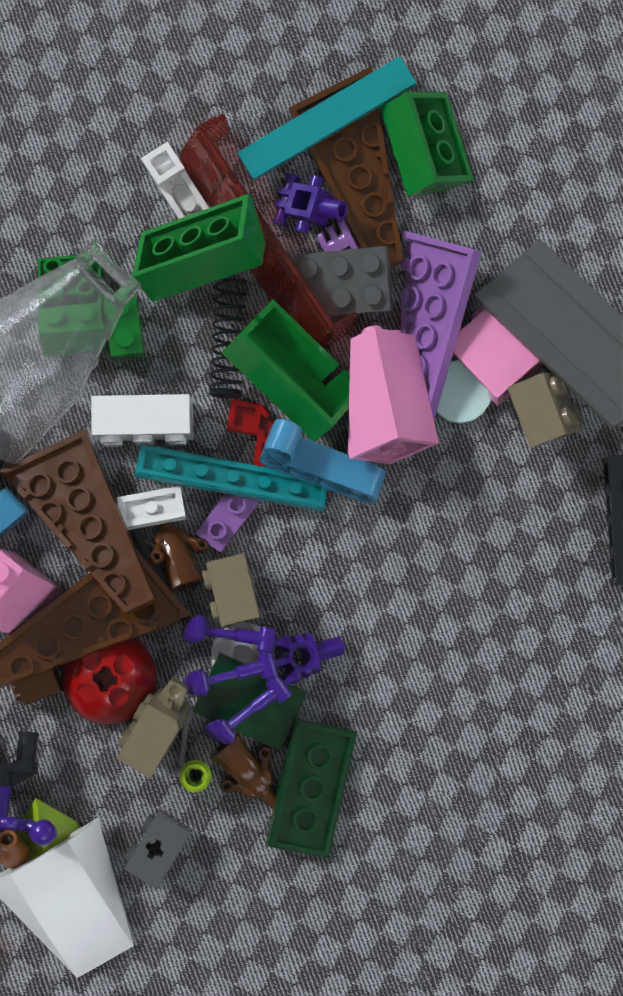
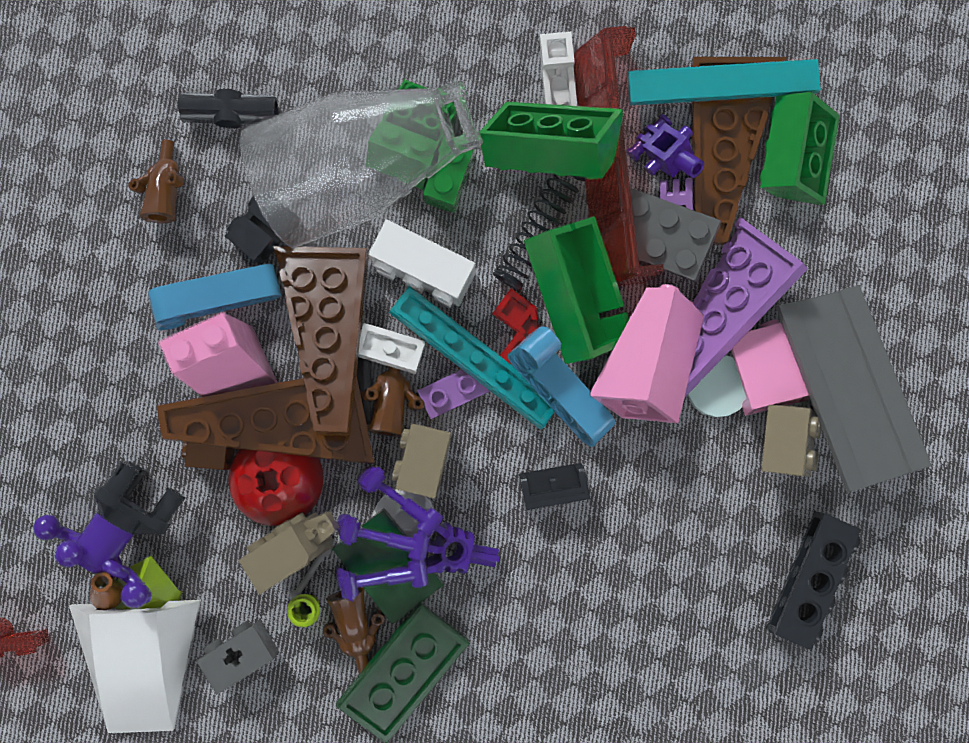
camera: 30 degrees right, 0 degrees up
none -> black hinge [519,463,590,510]

